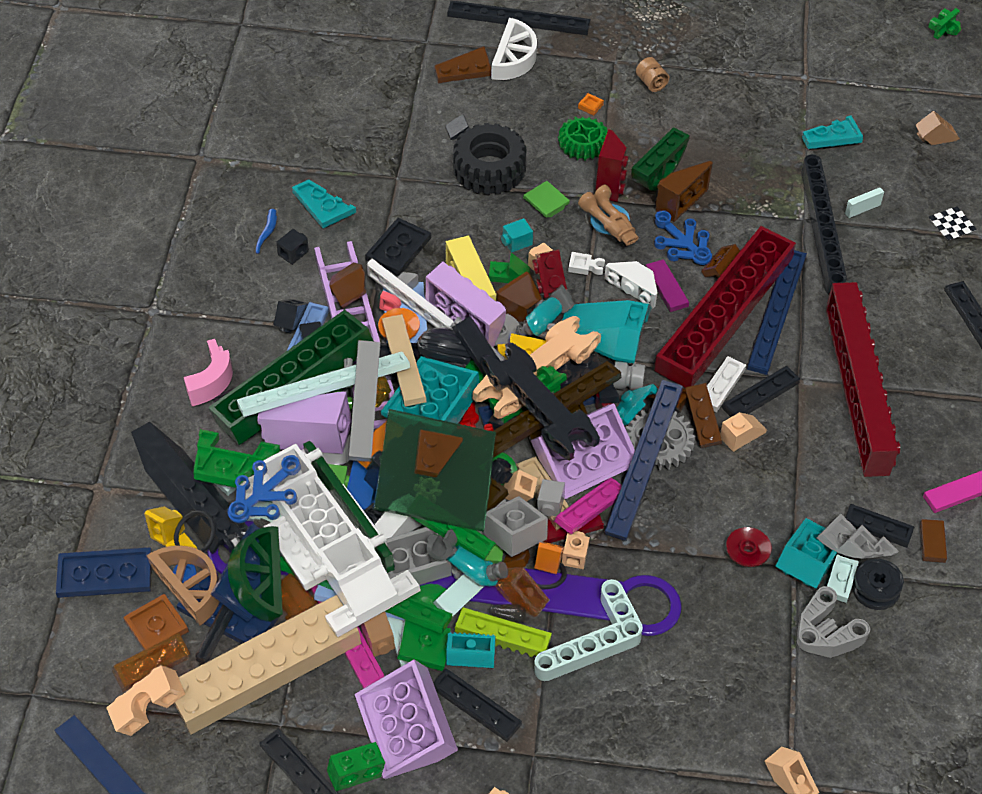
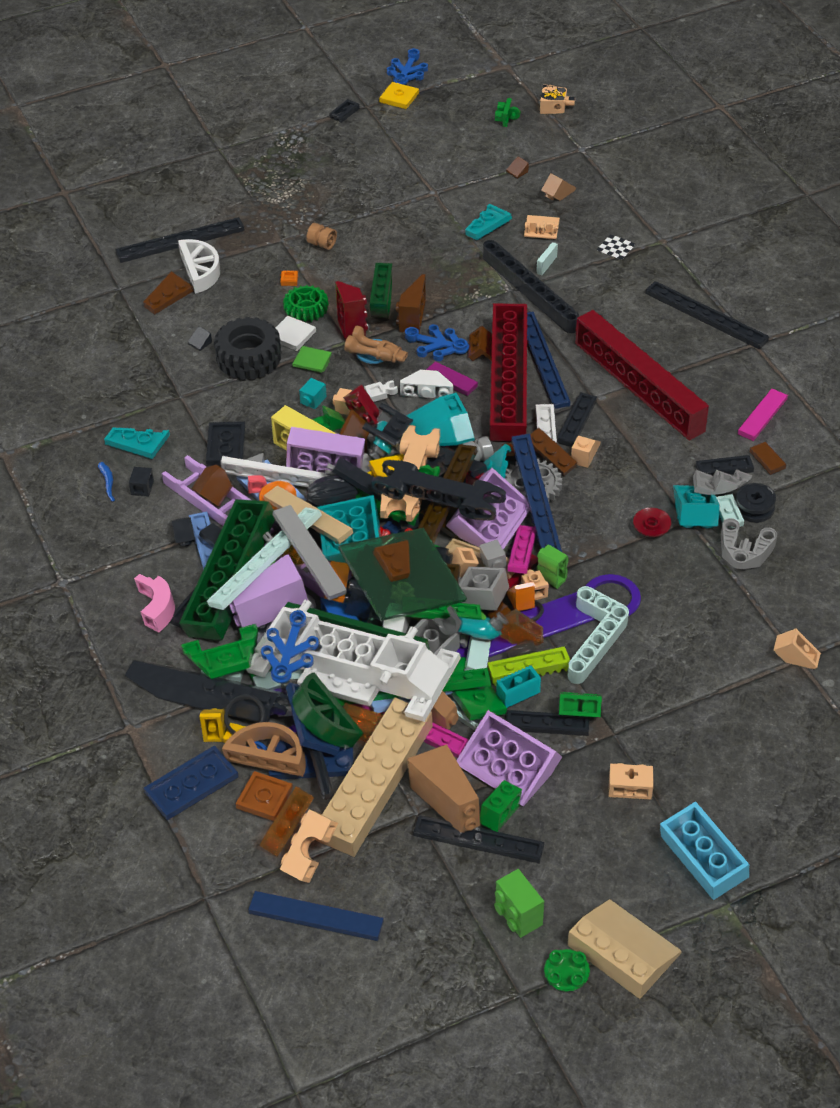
camera: 30 degrees left, 5 degrees down
none -> white tile [276,316,316,351]
none -> black plate [362,402,413,447]
none -> medium nougat slope [408,744,480,833]
none -> reddish brown slope [506,156,529,178]
none -> light nougat hinge [524,215,560,239]
none -> bright green brick [537,544,568,589]
none -> green brick [559,692,602,717]

